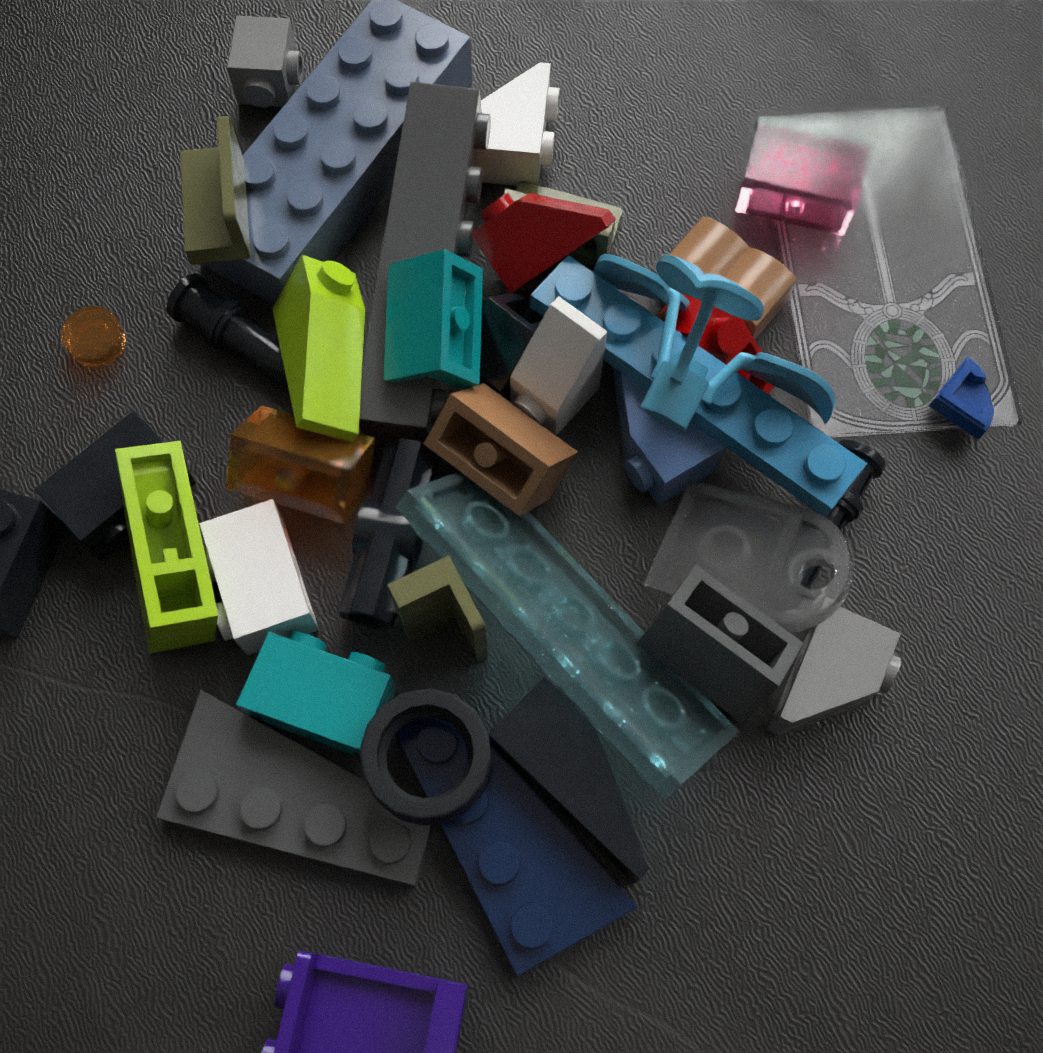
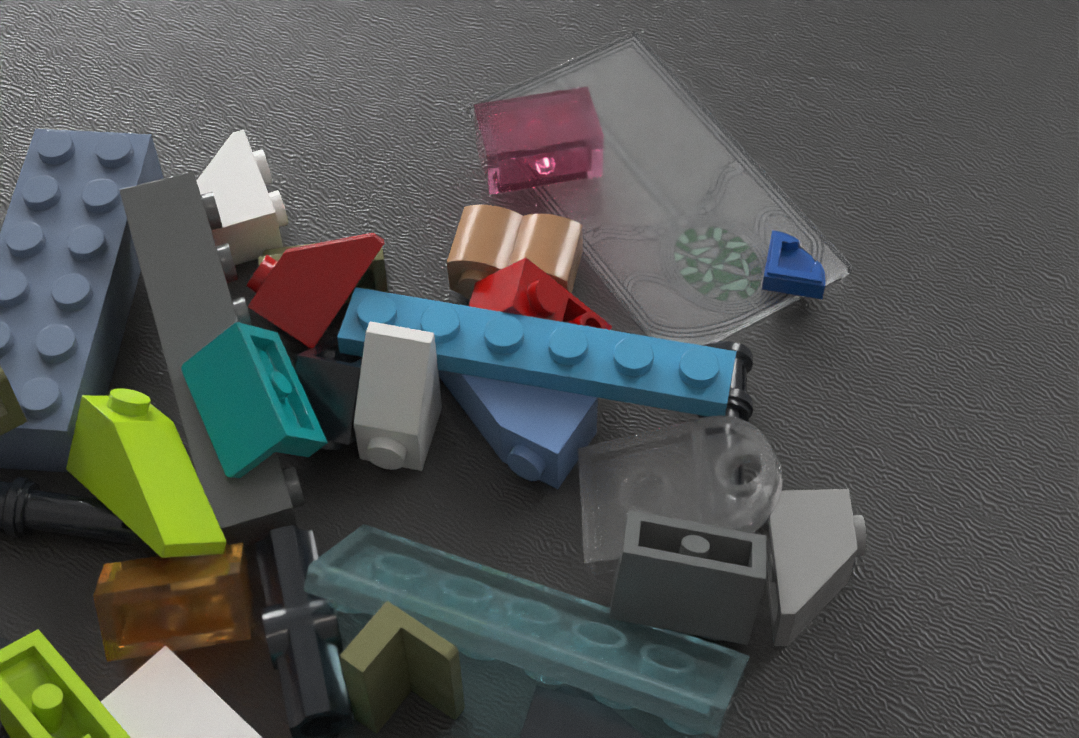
camera: 25 degrees left, 15 degrees down
medium nougat brick [424,383,578,516] -> none
medium azure plant [593,254,836,430] -> none

